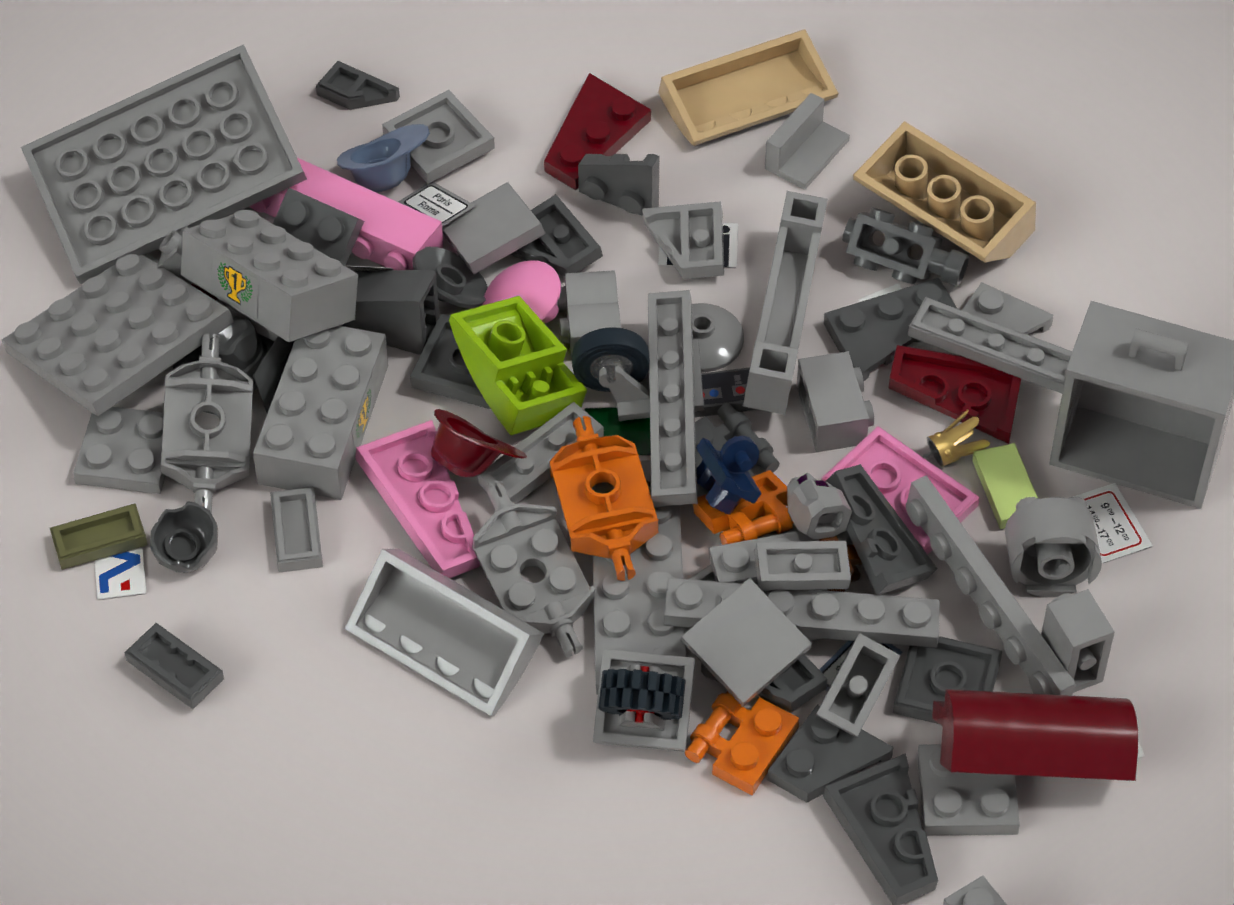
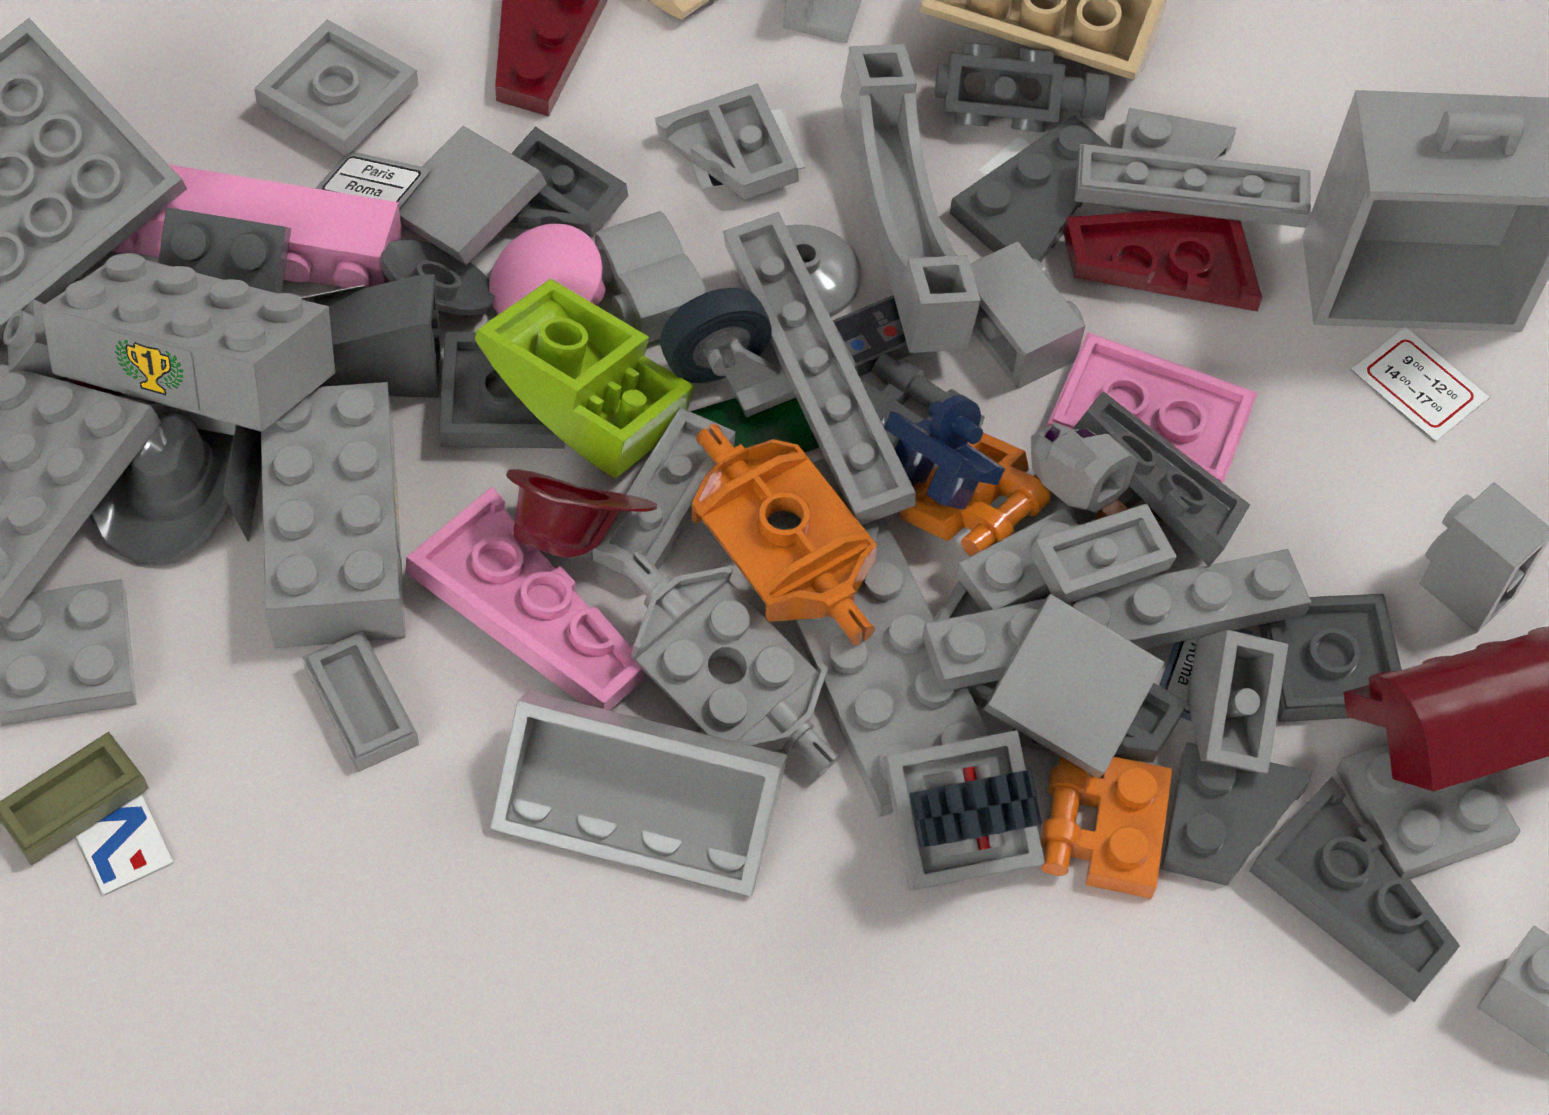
camera: 25 degrees left, 5 degrees up
dark grey plate [124,623,224,709] -> none
dark grey hair [150,501,218,573] -> none
light grey plate [160,334,253,514] -> none
dark grey tile [316,61,400,110] -> none
sand blue piece [337,124,430,193] -> none
dark grey wing [578,154,660,216] -> none
light grey plate [906,475,1076,696] -> none
pearl gold piece [923,409,990,467] -> none
yellowish green tile [972,443,1038,529] -> none
light grey brick [1005,497,1102,597] -> none

